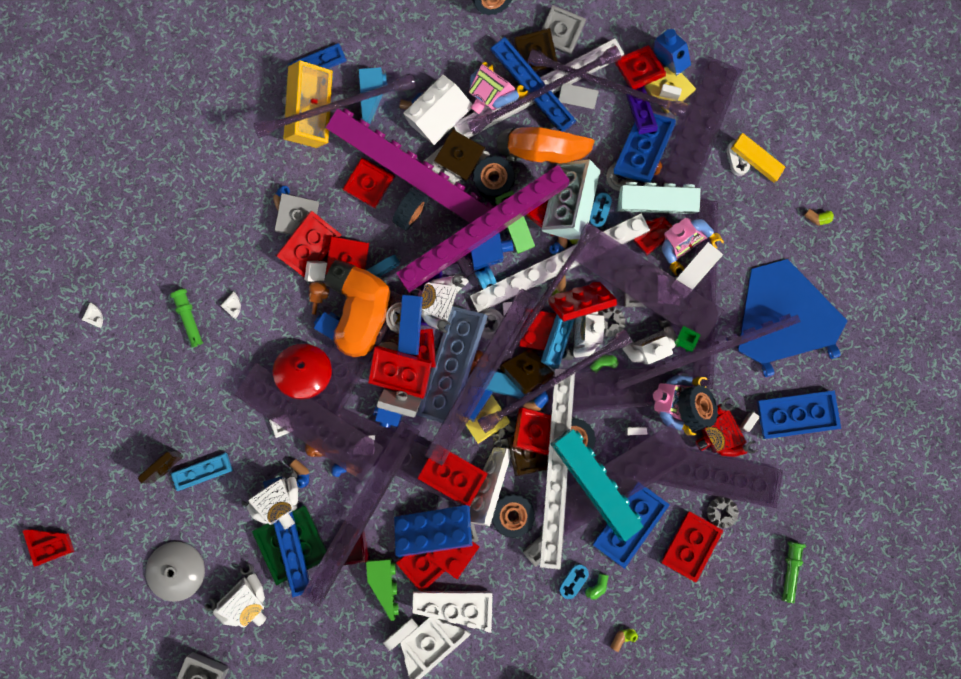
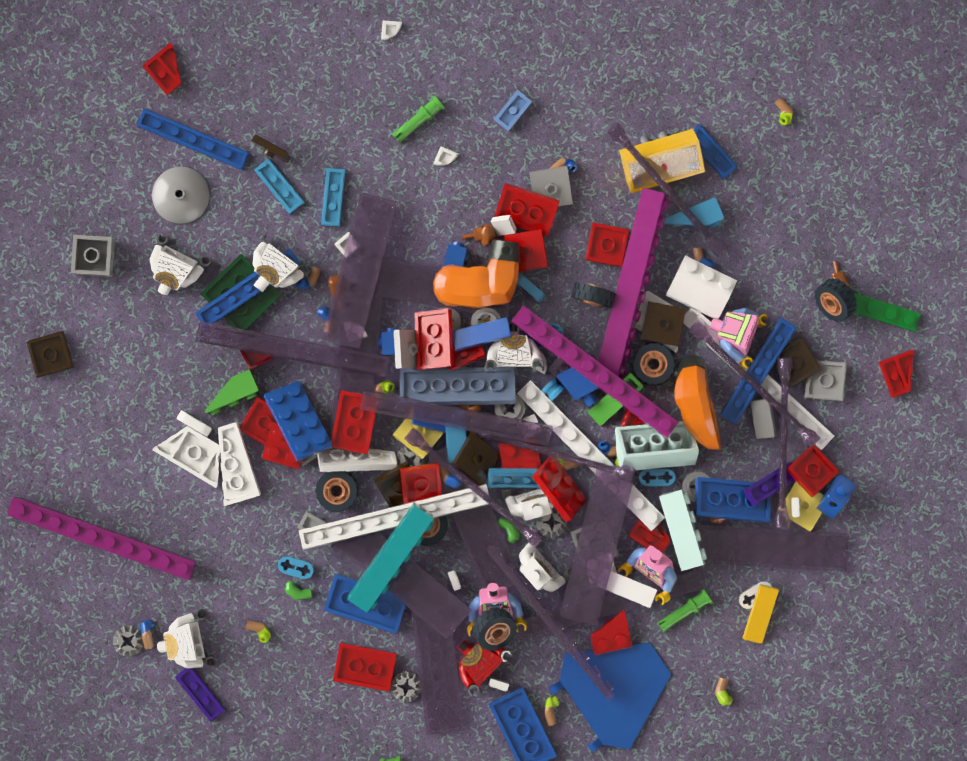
camera: 70 degrees right, 5 degrees up
red dish [273,344,332,399] -> none
green tile [675,326,701,352] -> none
none -> blue tile [136,108,250,170]
none -> dark azure tile [321,168,346,227]
none -> lime arm [372,380,395,404]
none -> medium blue plate [493,90,532,132]
none -> arm [544,696,559,726]
none -> red wing [590,610,632,655]
none -> bright green pin [657,589,713,632]

